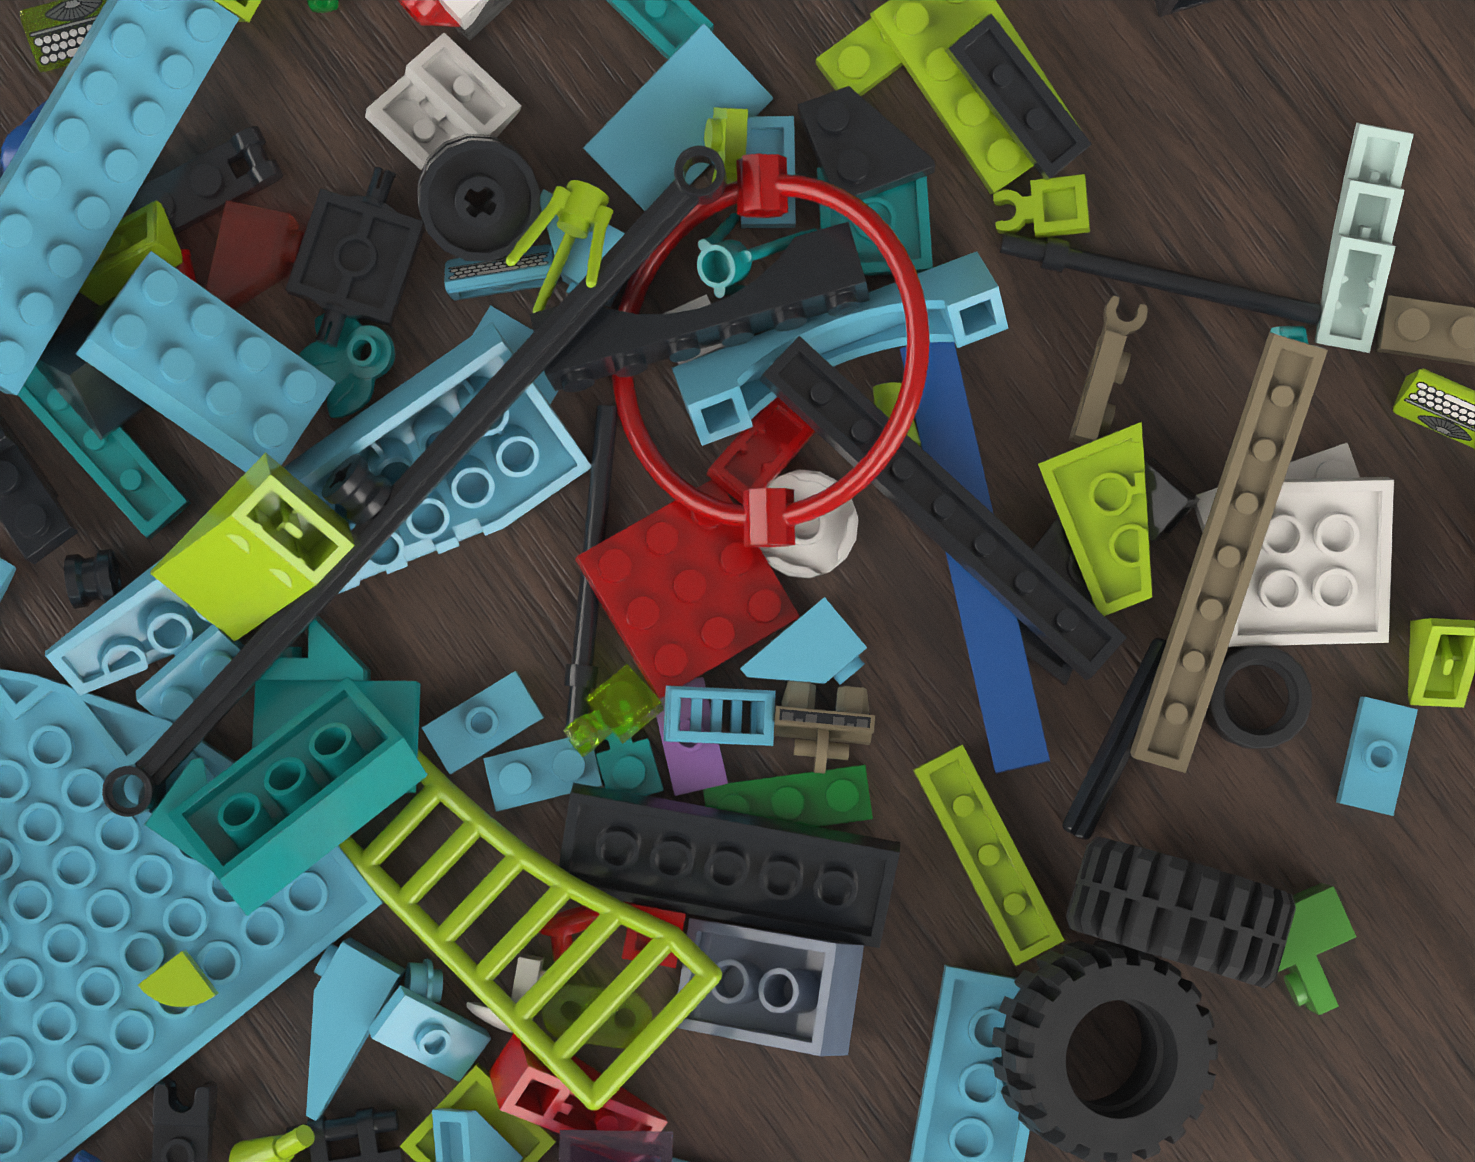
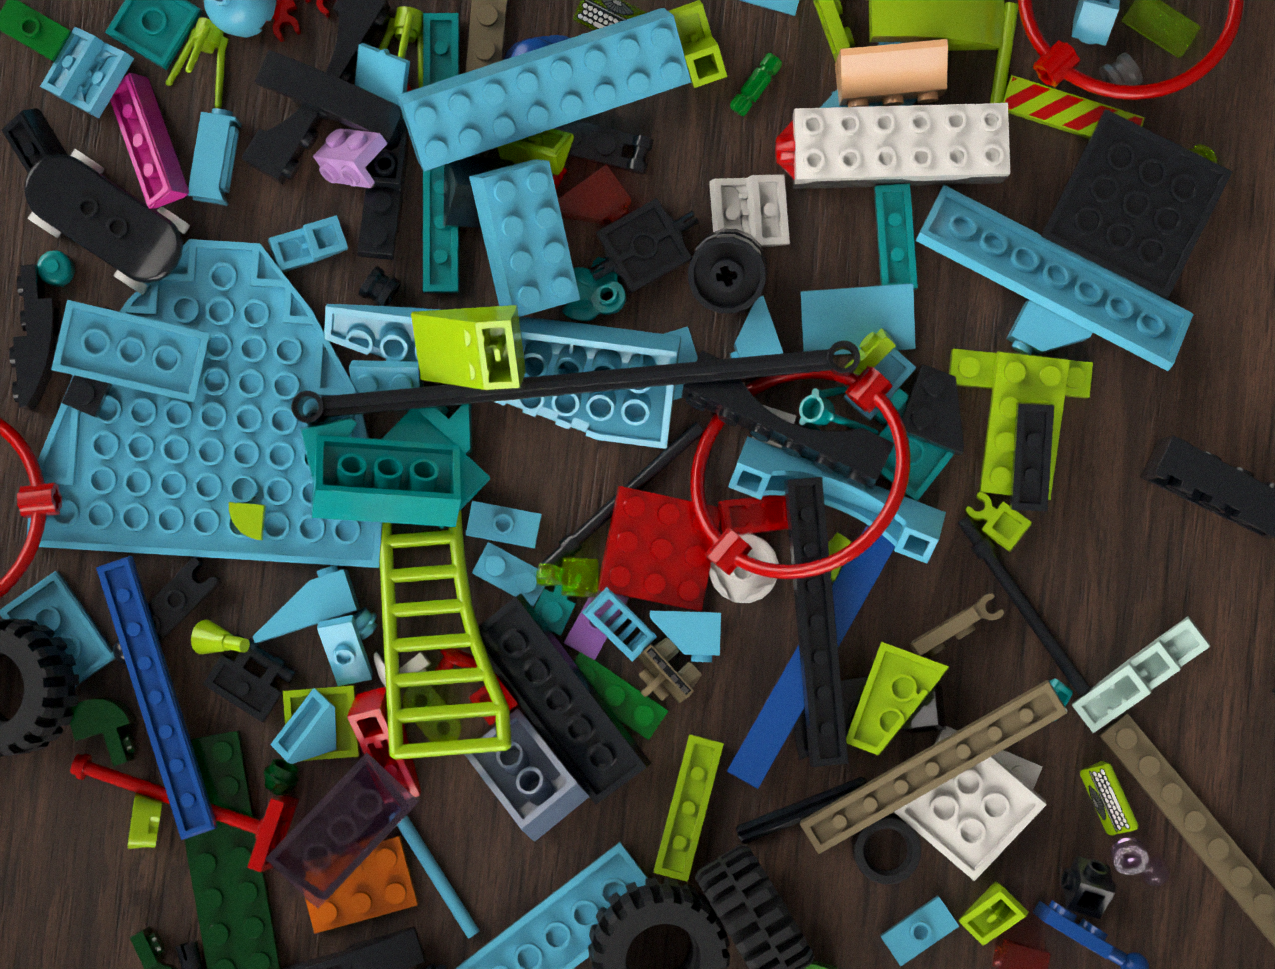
camera: 45 degrees right, 0 degrees up
black wheel [321,454,393,525] -> none
medium azure slope [444,244,558,301] -> none
lime plant [506,180,614,313] -> none
none -> teal tile [873,388,908,425]

